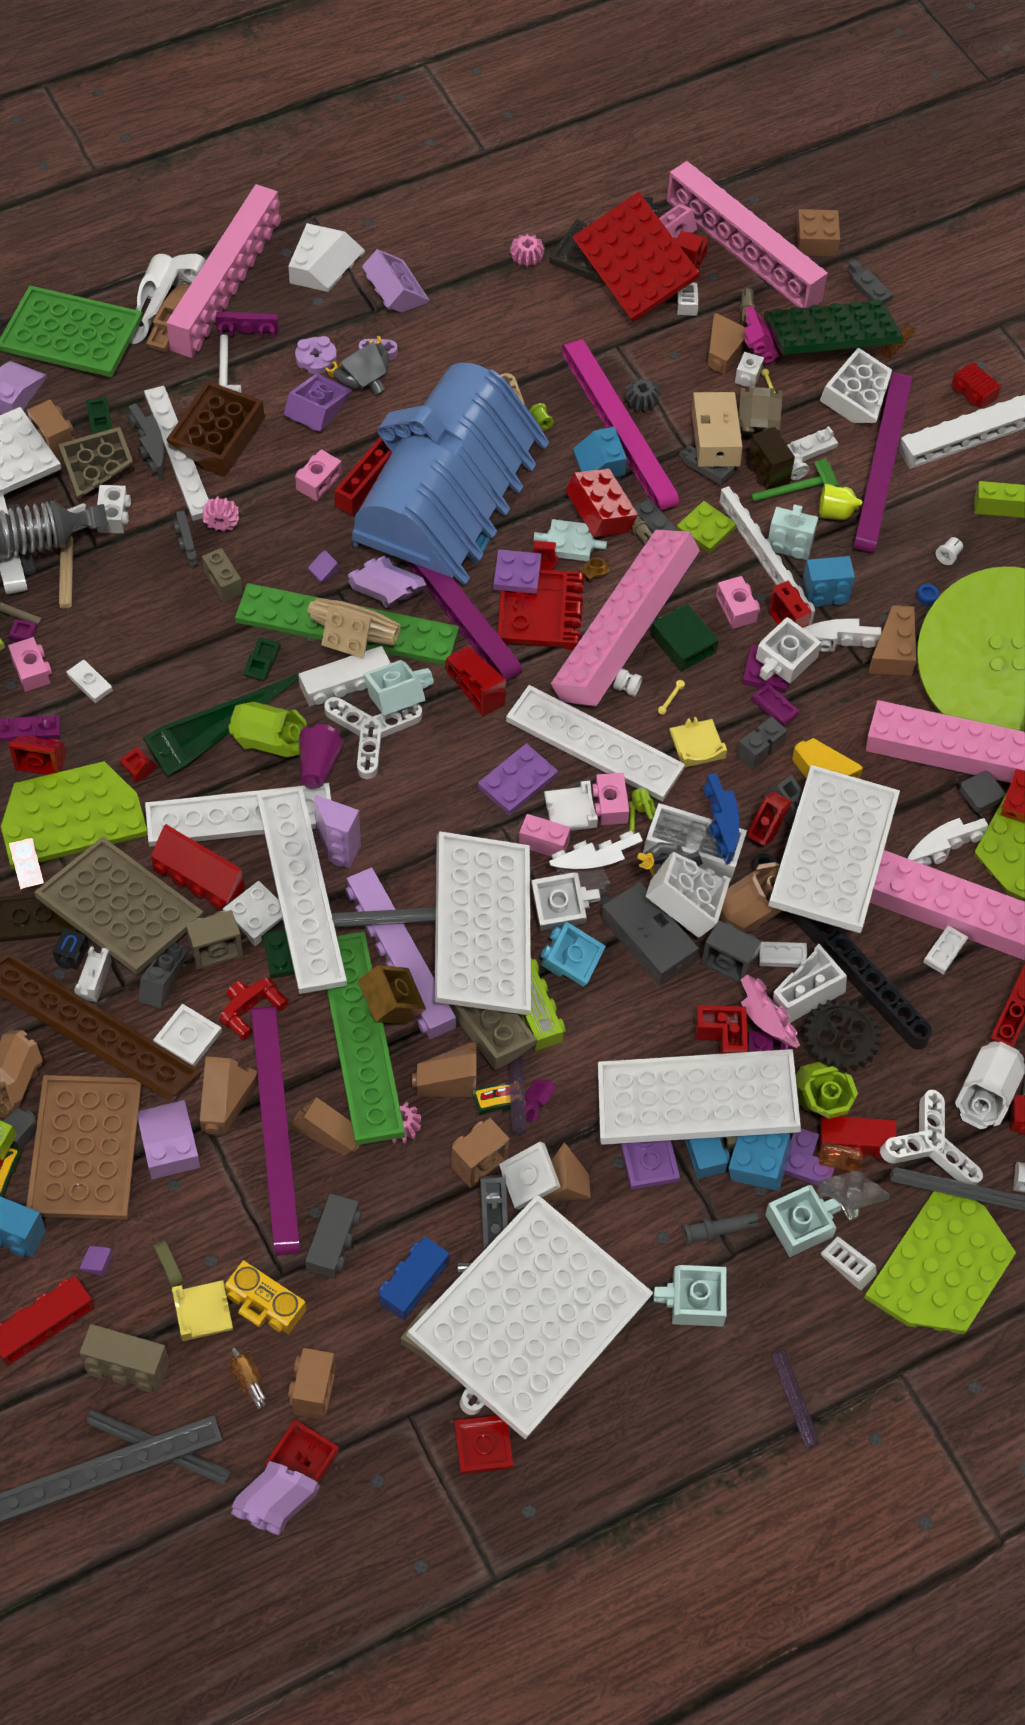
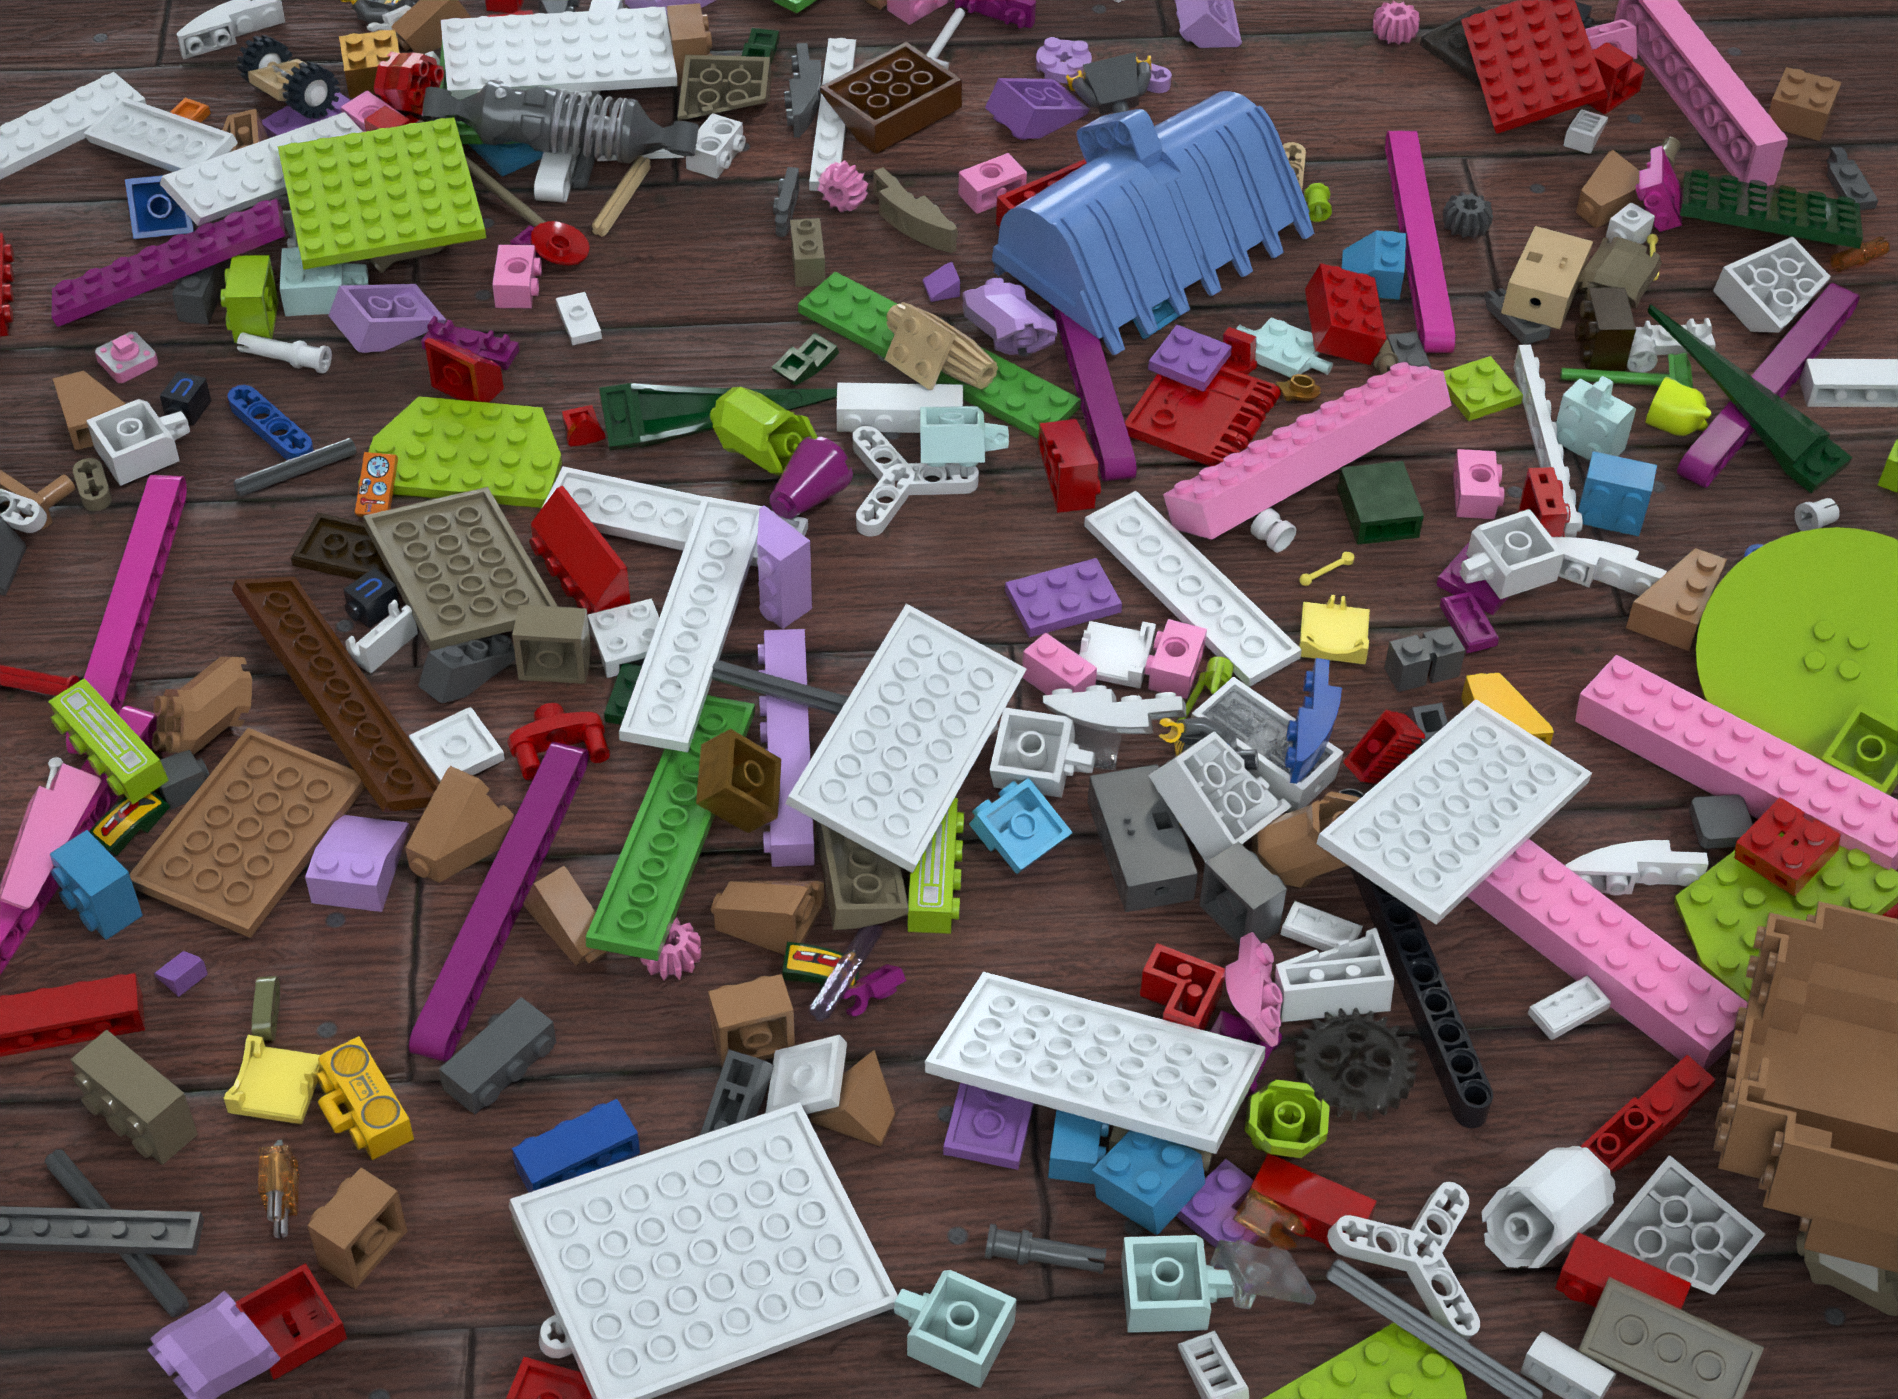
camera: 25 degrees right, 10 degrees down
none -> red dish [530,221,590,266]
none -> dark tan slope [873,167,958,253]
none -> dark green plate [1647,304,1853,494]

